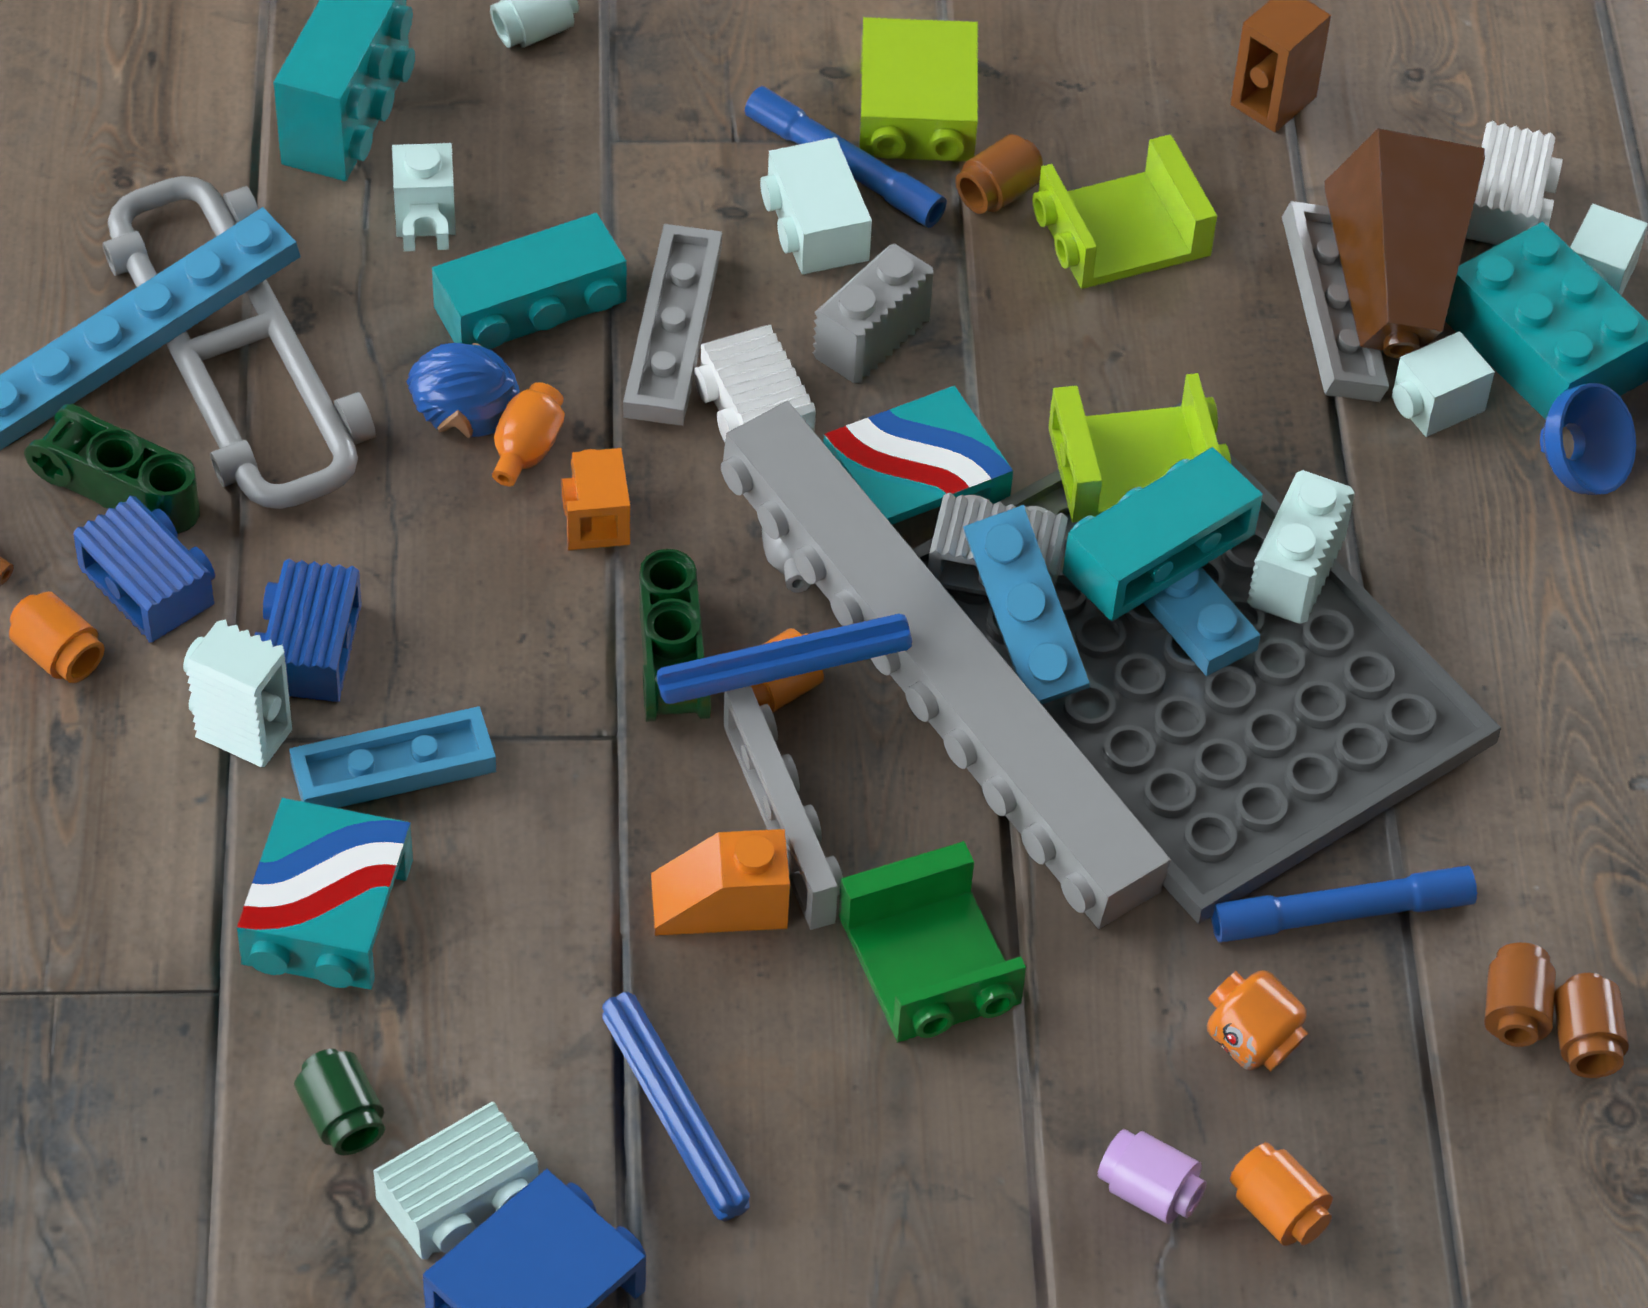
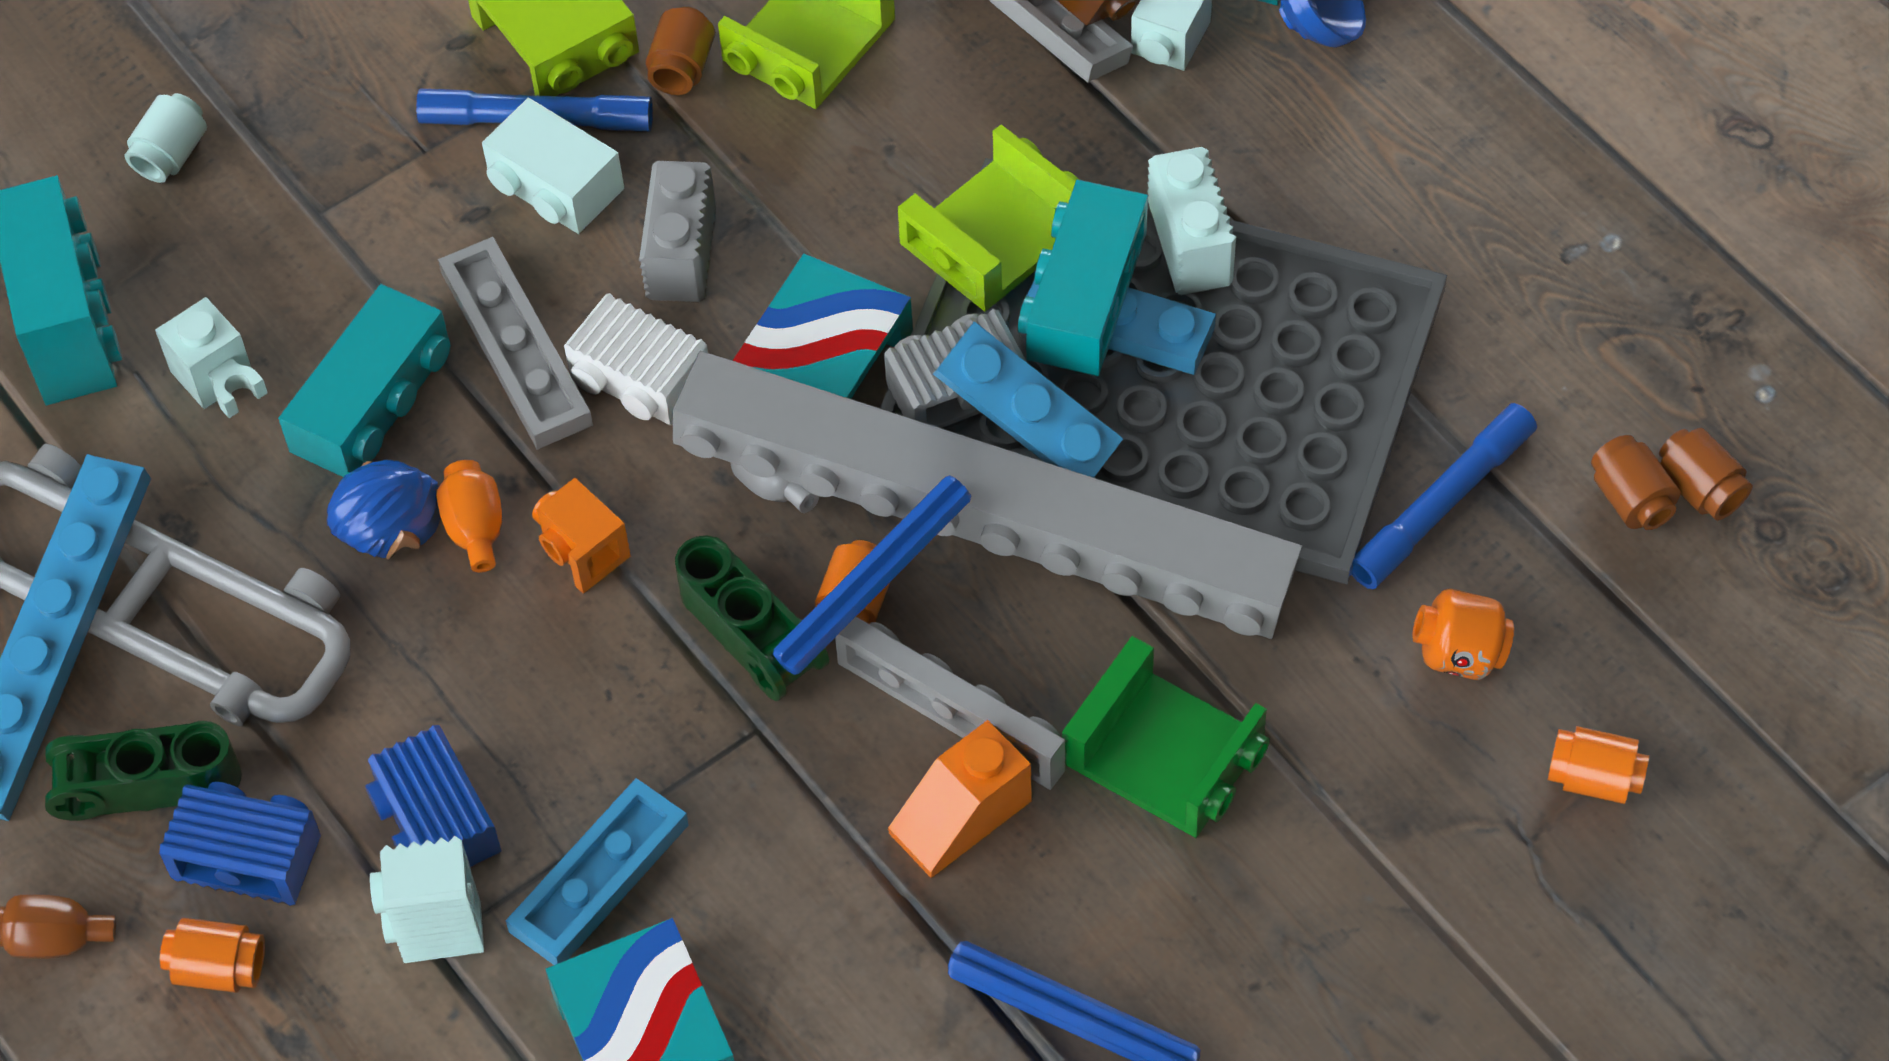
camera: 30 degrees left, 5 degrees up
lavender brick [1098,1129,1206,1224] -> none

